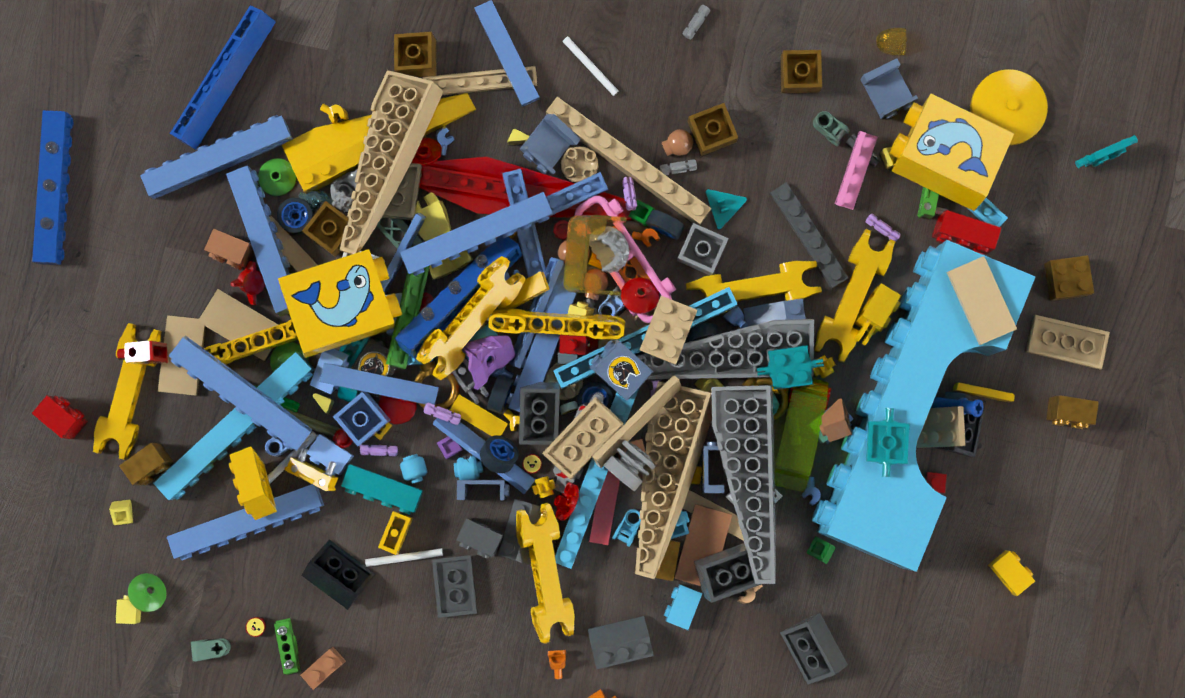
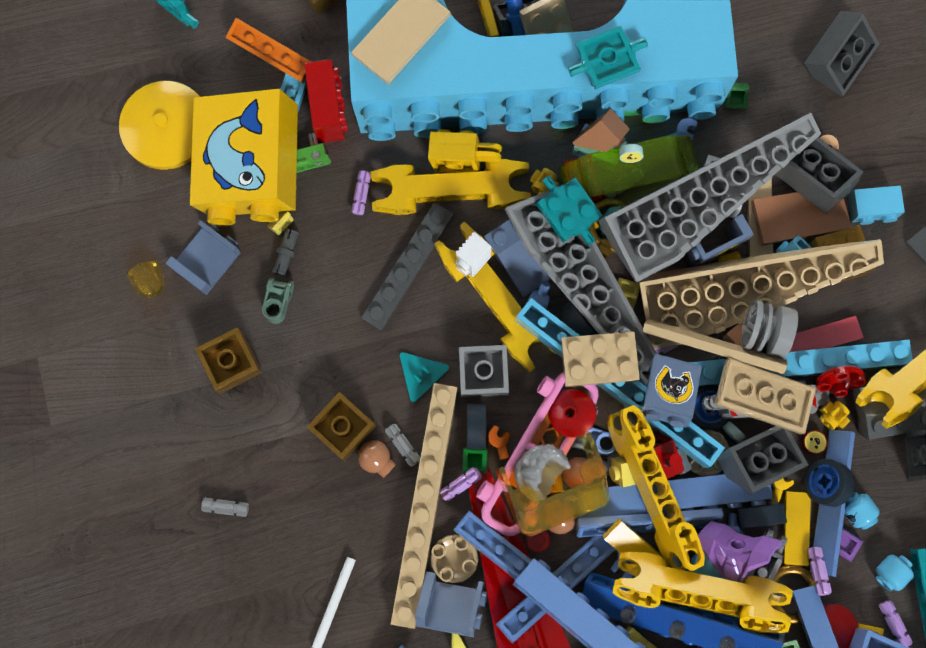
camera: 110 degrees left, 5 degrees down
sand blue panel [457,480,510,500] -> none
medium azure piece [612,509,641,547] -> none
bright pink fence [835,131,878,210] -> none
red plate [925,472,947,493] -> none
none -> orange fence [225,18,311,83]
none -> white brick [455,233,491,277]
none -> tile [619,144,643,163]

